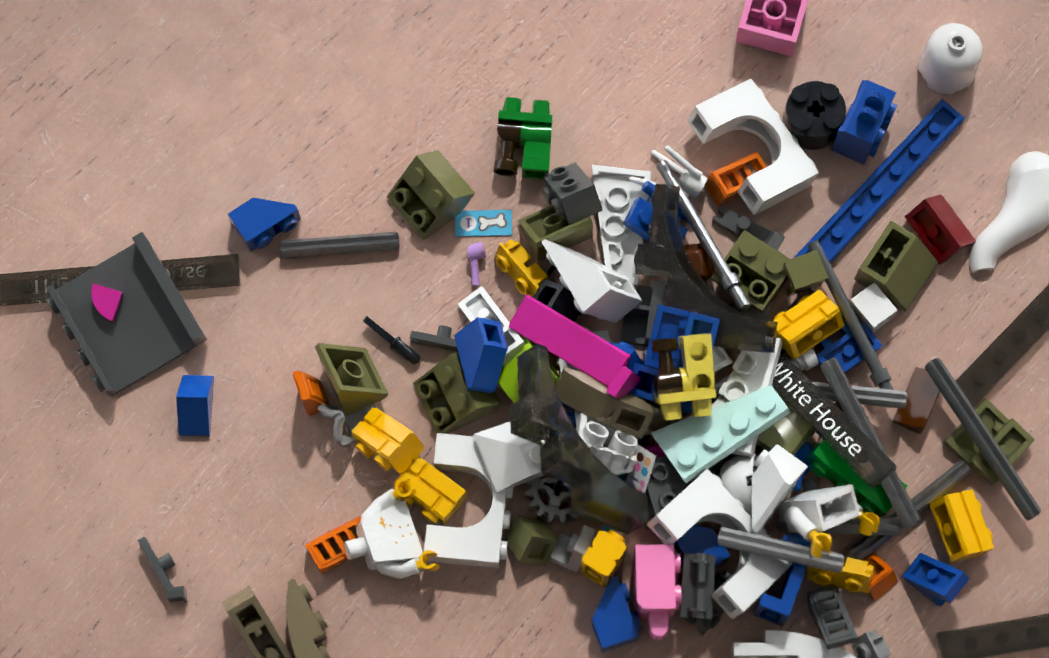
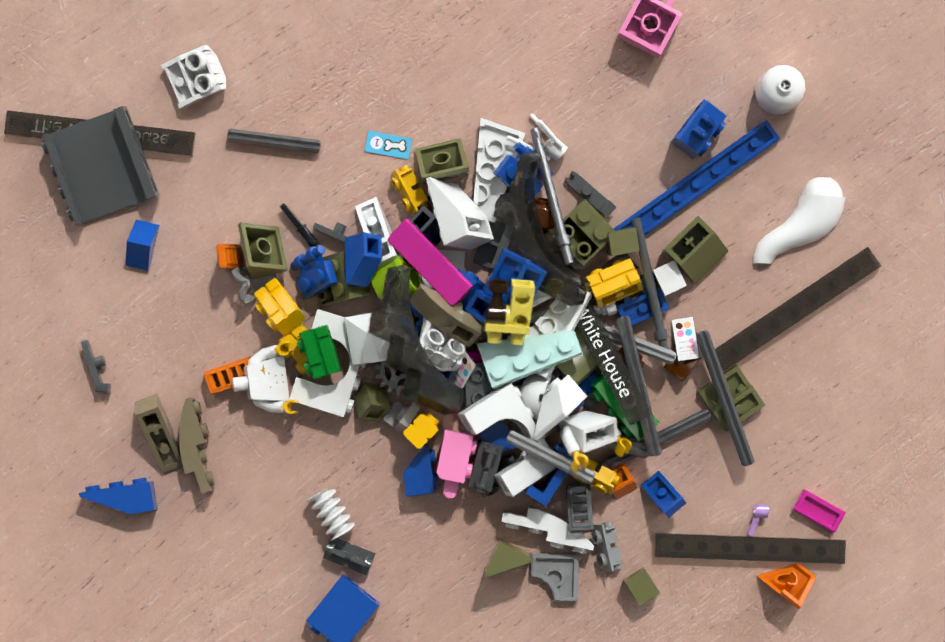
camera: 10 degrees right, 15 degrees up
dark pink tile [91,283,123,322] -> none
blue slope [228,198,301,251] -> none
olive slope [386,150,475,240] -> none
lavender hand [467,242,486,286] -> none
green hips [493,97,553,180] -> none
dark grey brick [542,162,603,225] -> none
dark pink tile [606,366,641,398] -> none
white arch [687,79,819,215] -> none
orange slope [704,152,767,206] -> none
black brick [782,81,846,150] -> none
dark red panel [904,194,976,265] -> none
yellow brick [930,489,994,563] -> none
none -> white slope [161,45,226,109]
none -> blue plate [290,245,338,300]
none -> green brick [297,325,342,379]
none -> white sticker [672,317,699,361]

